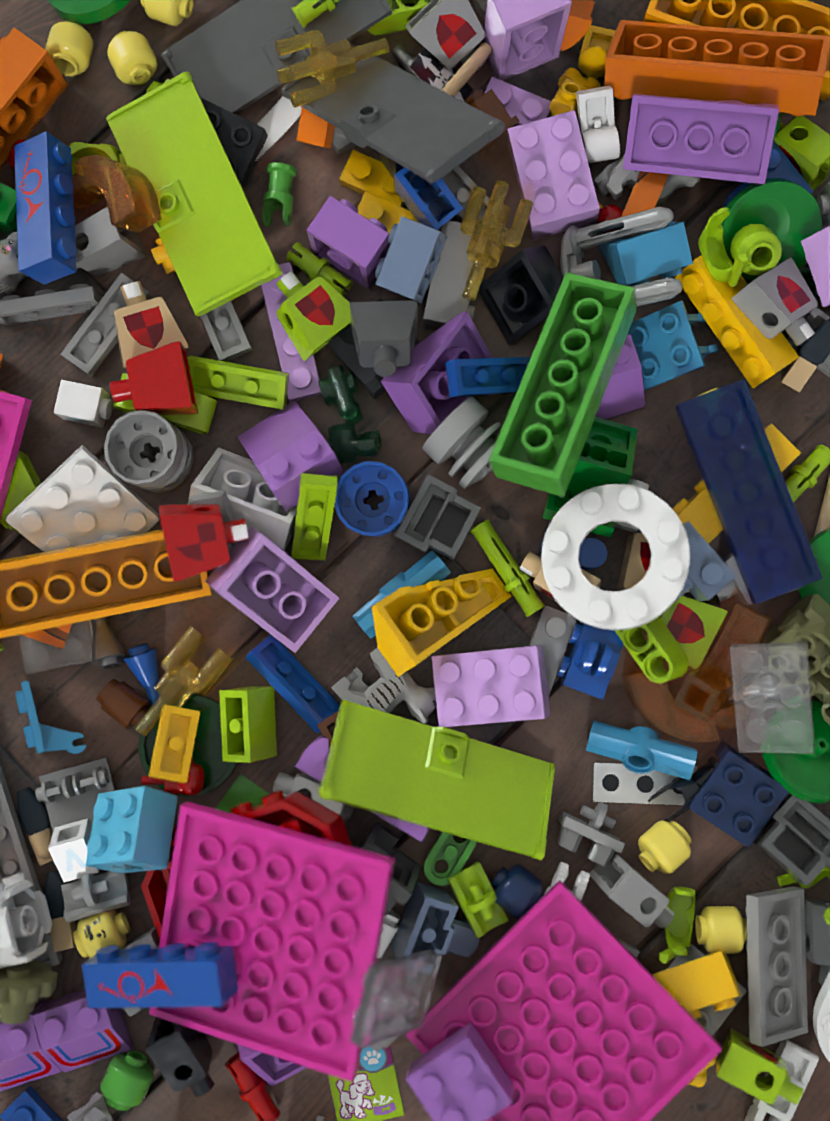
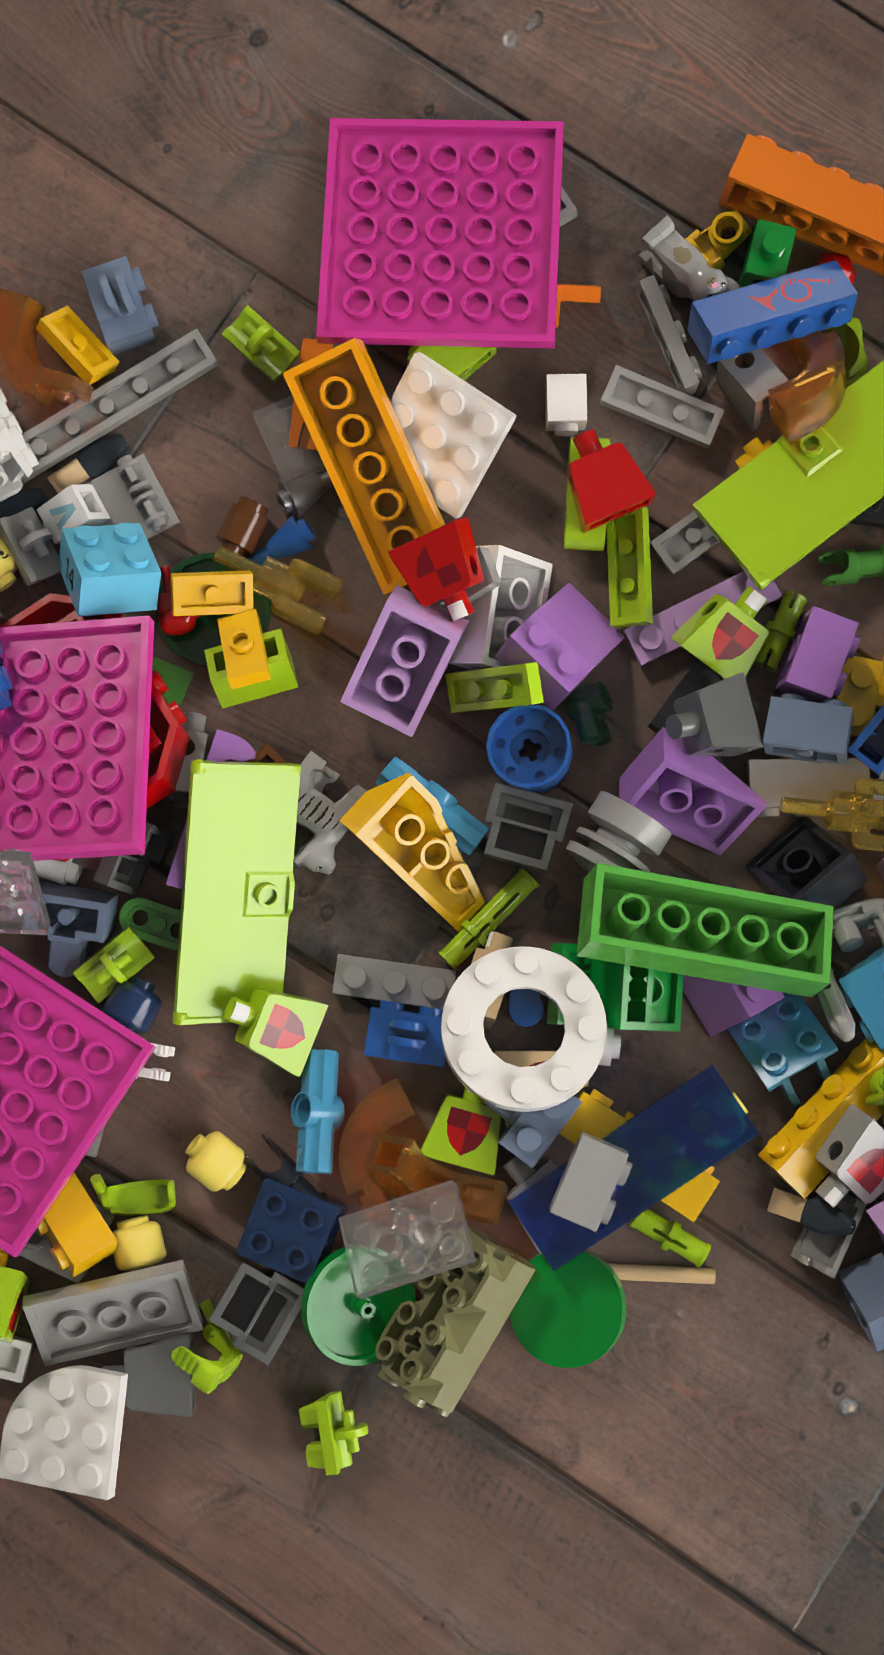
camera: 75 degrees right, 0 degrees up
dark azure plate [15,681,86,754] -> none
light grey wheel [104,410,194,493] -> none
torso [113,281,189,369] -> none
blue plate [245,635,340,733] -> none
clear green plate [318,365,363,425] -> none
lavender brick [432,645,551,727] -> none
blue plate [445,357,531,397] -> none
light grey hips [557,802,625,867] -> none
light grey torso [589,852,674,928] -> none
white sticker [593,763,697,805] -> none
lime beam [614,591,689,683] -> none
none -> yellow plate [217,609,271,689]
none -> torso [224,988,328,1077]
none -> light grey brick [549,1131,632,1232]

